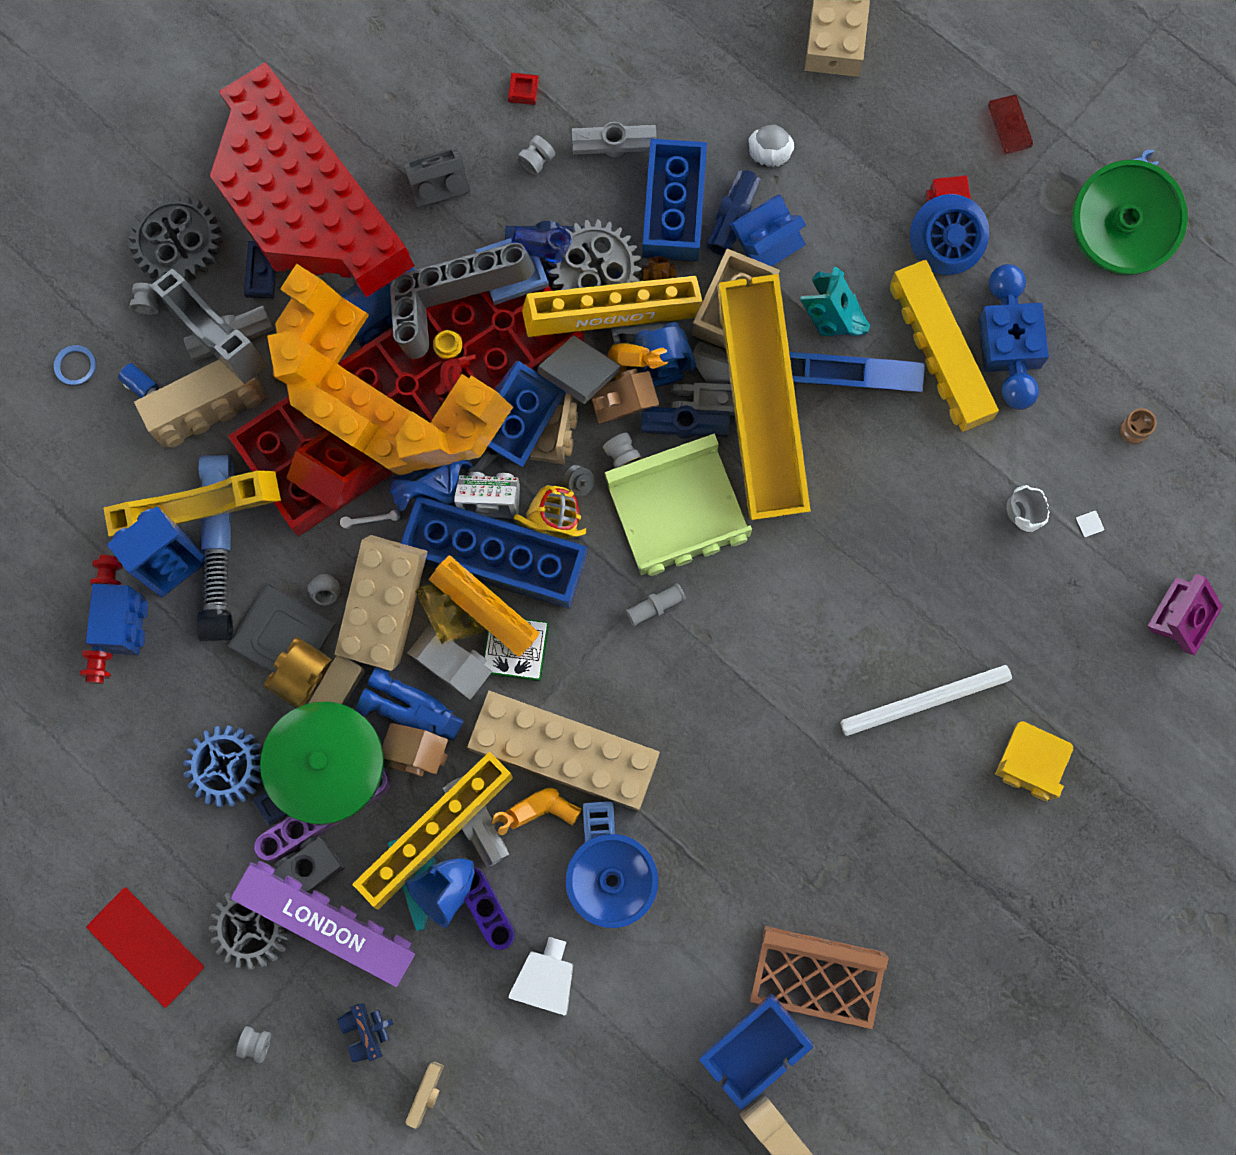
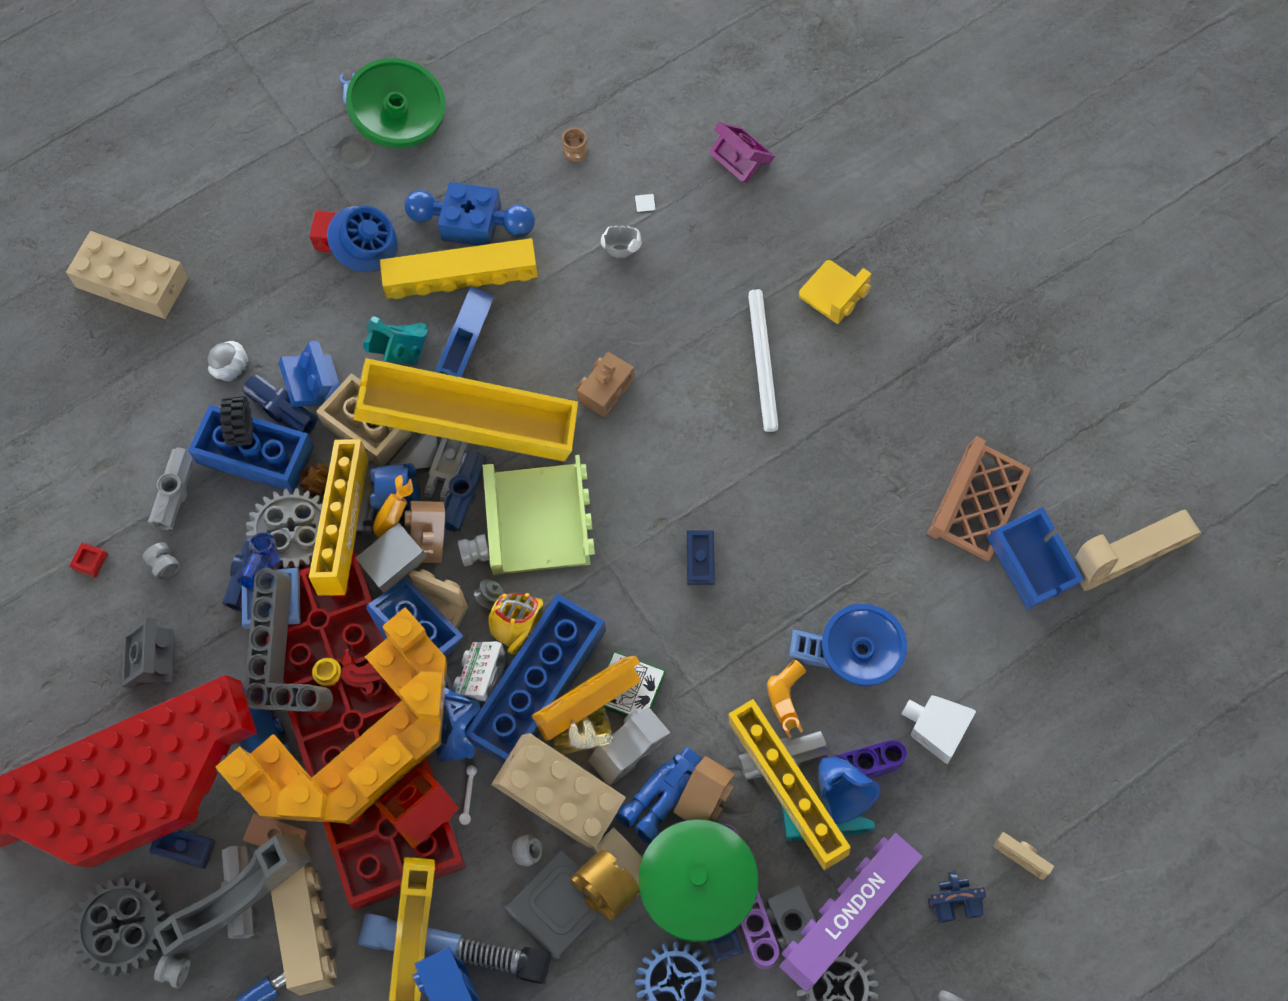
camera: 75 degrees left, 10 degrees down
tan brick [467,691,660,812] -> none
light grey pin [625,583,686,627] -> none
clear red plate [988,94,1033,154] -> none
none -> black tyre [220,396,253,447]
none -> medium nougat brick [577,352,635,418]
none -> dark blue plate [687,530,715,585]

